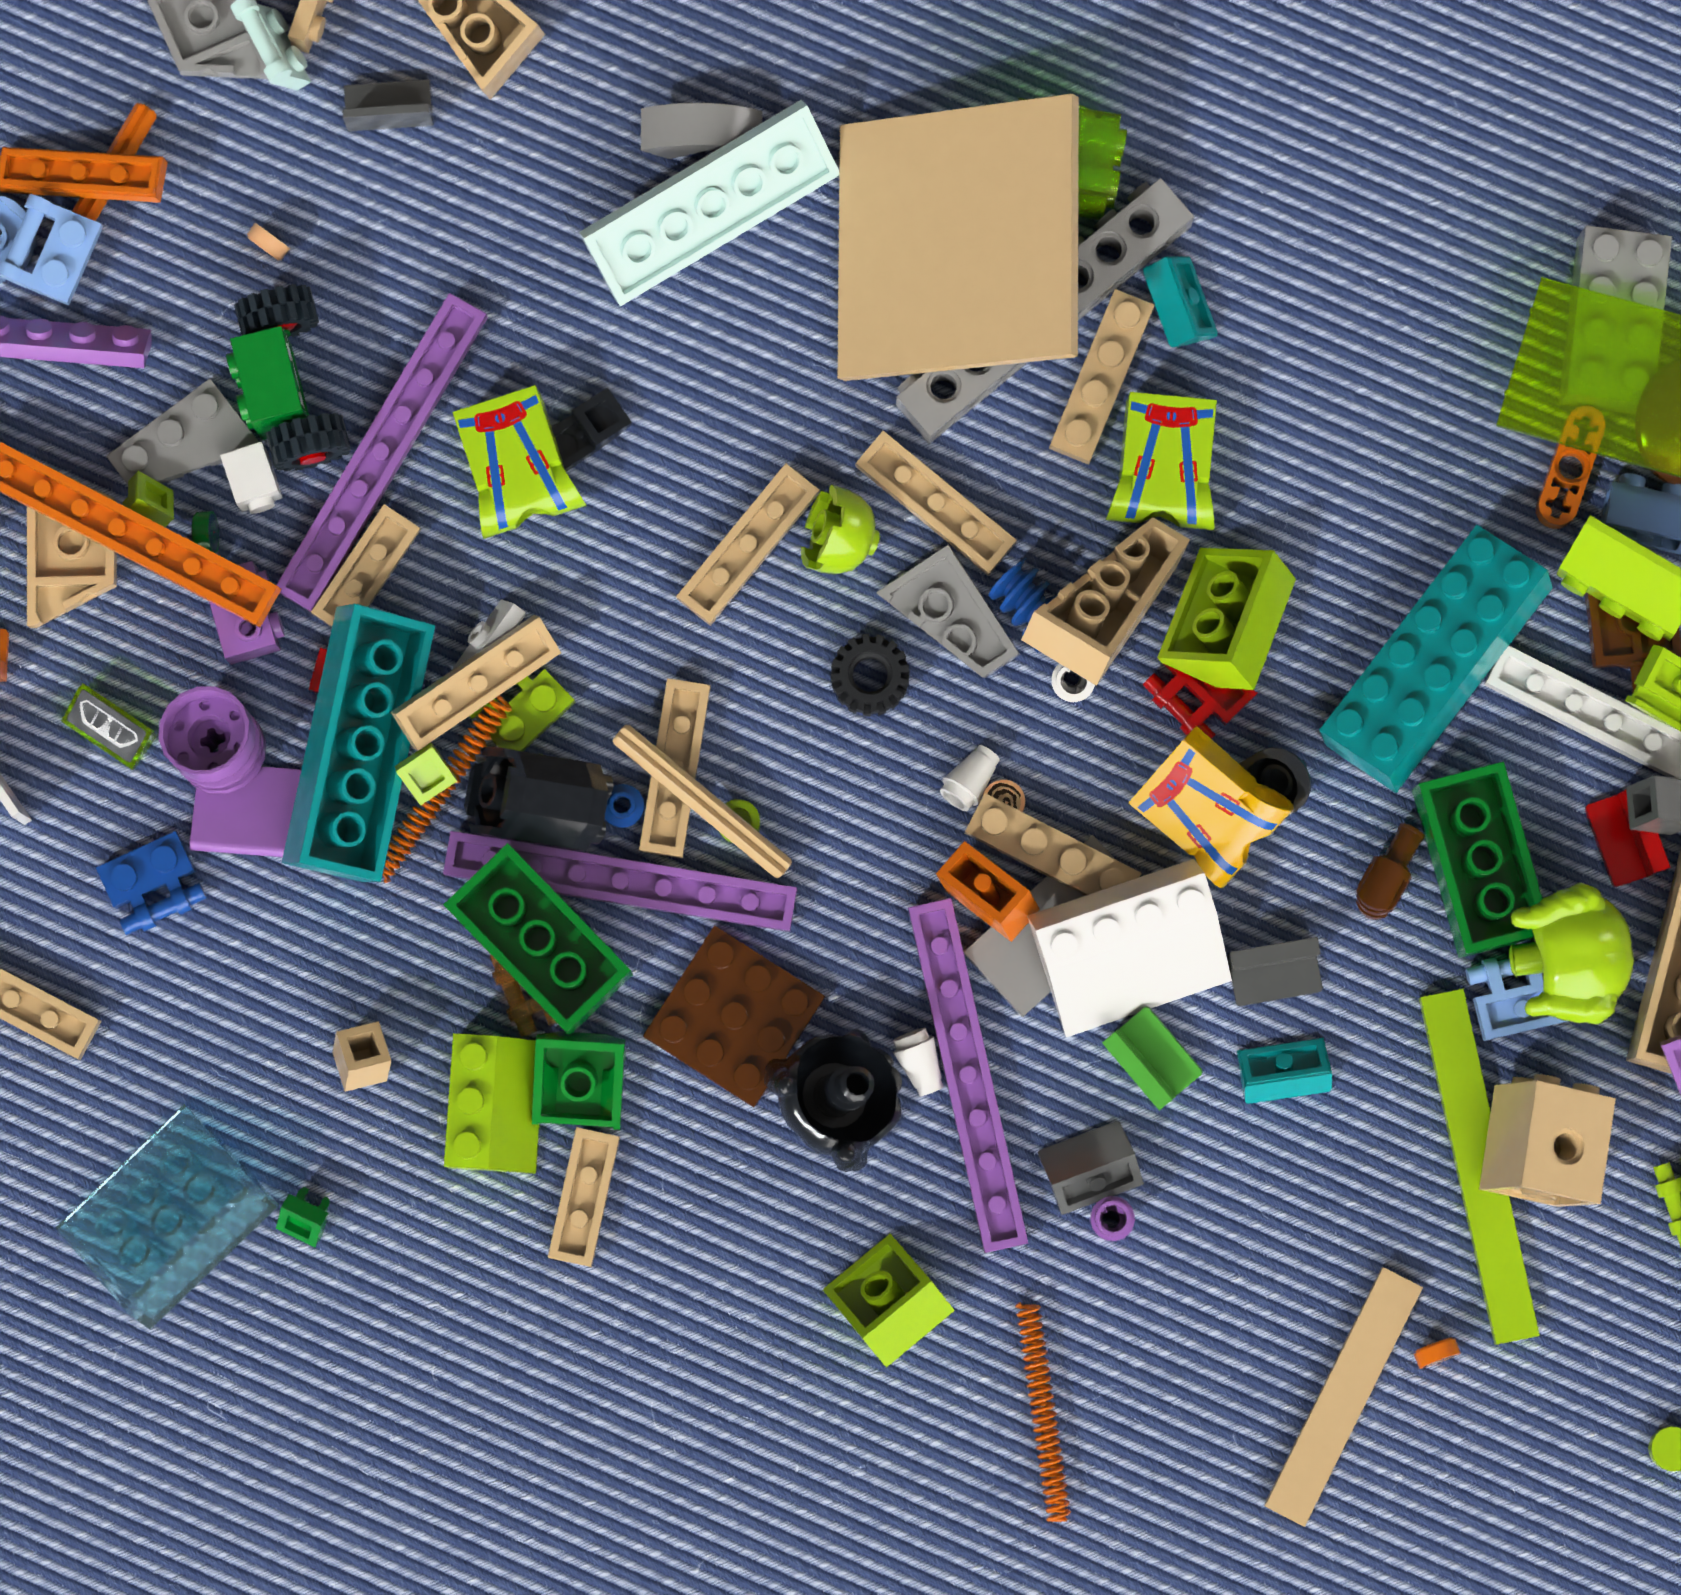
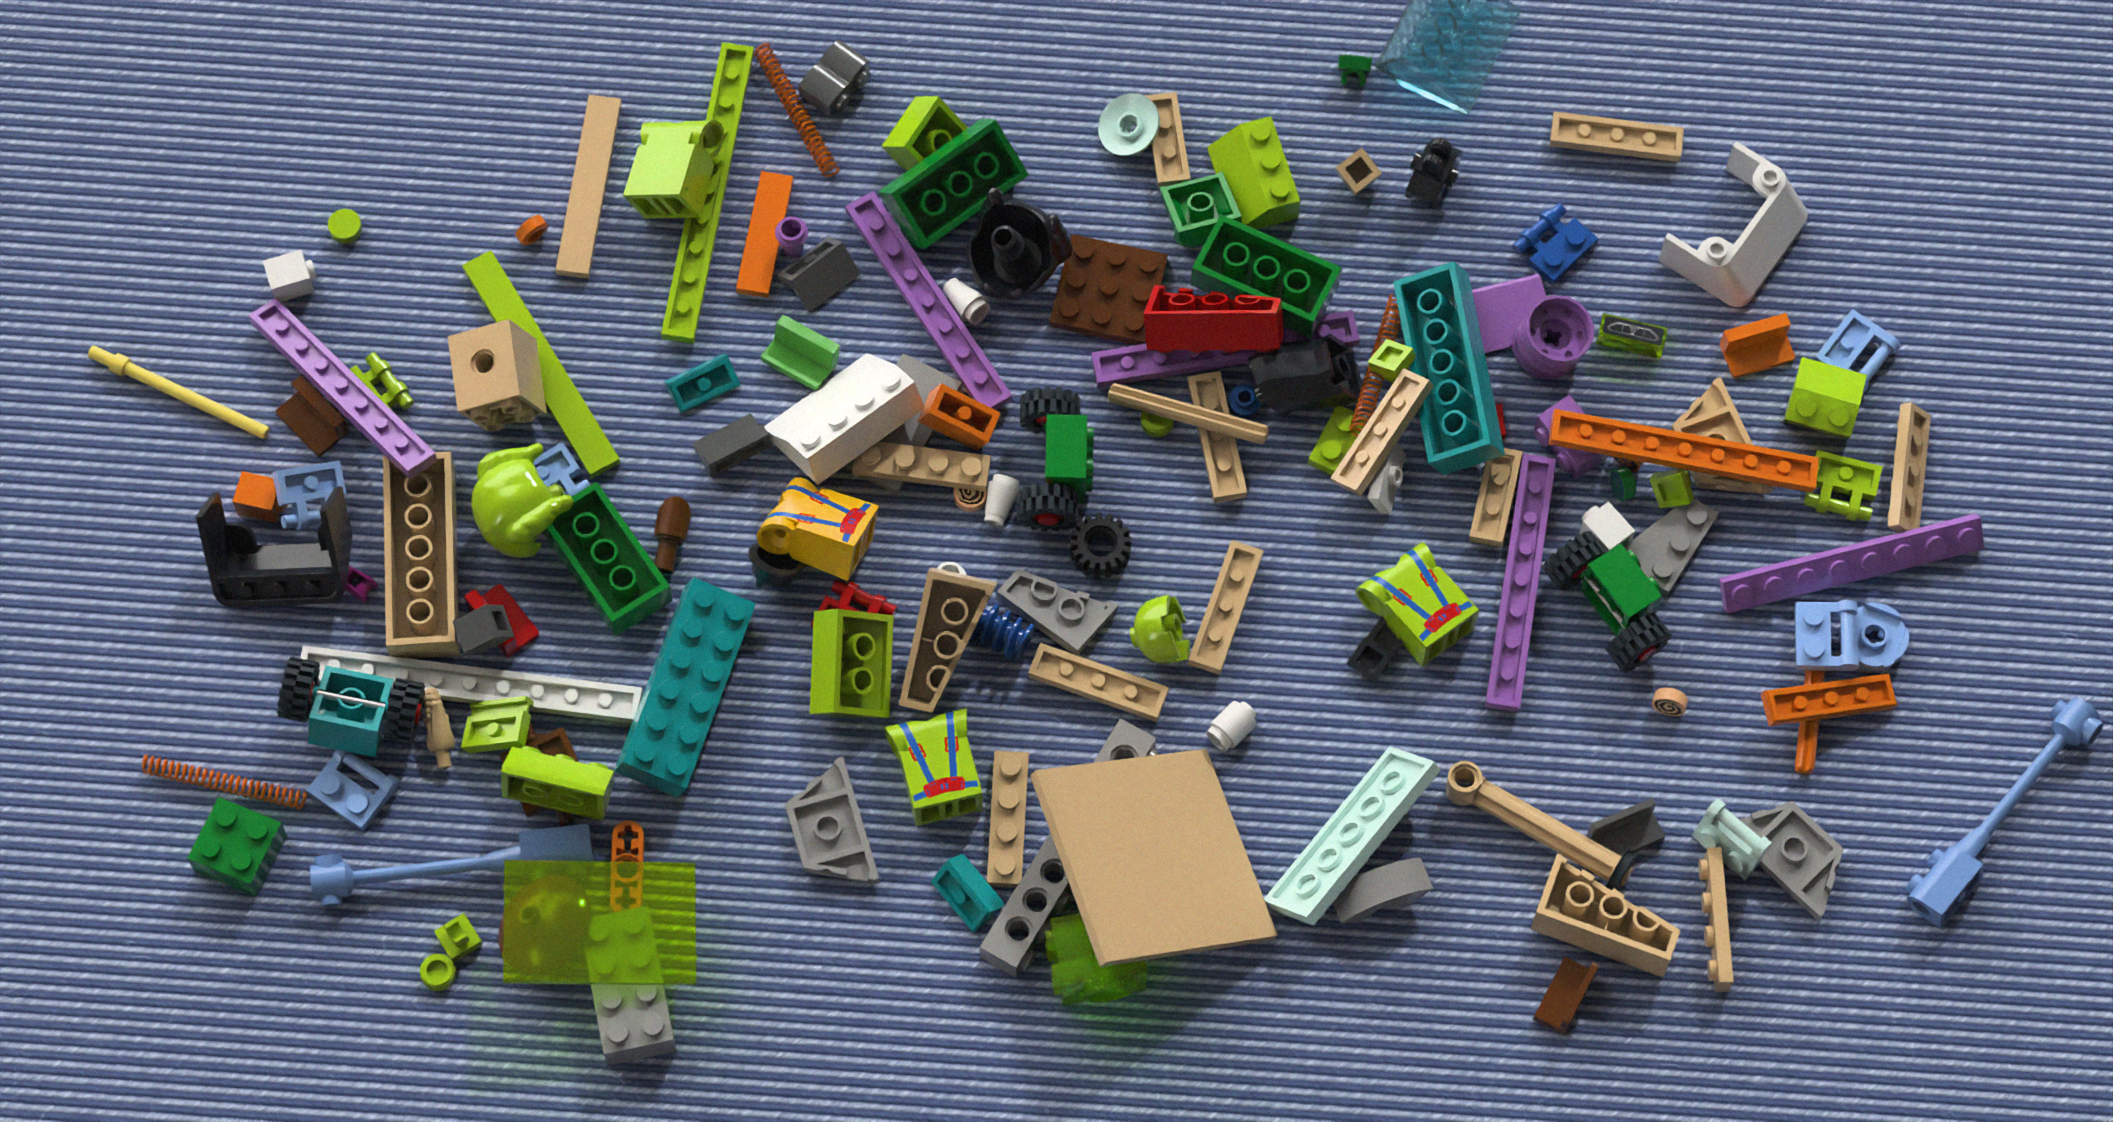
camera: 160 degrees right, 15 degrees down
none -> lime piece [623,120,724,219]
none -> lime plate [661,42,755,344]
none -> orange tile [736,171,794,298]
none -> light grey wing [785,757,880,884]
none -> dark grey brick [798,39,871,117]
none -> green brick [878,118,1029,249]
none -> brick [1017,386,1094,531]
none -> light aqua dish [1098,93,1160,156]
none -> red wedge [1143,285,1284,353]
none -> white brick [1206,701,1257,752]
none -> black hinge [1405,137,1463,210]
none -> tan piece [1446,761,1639,891]

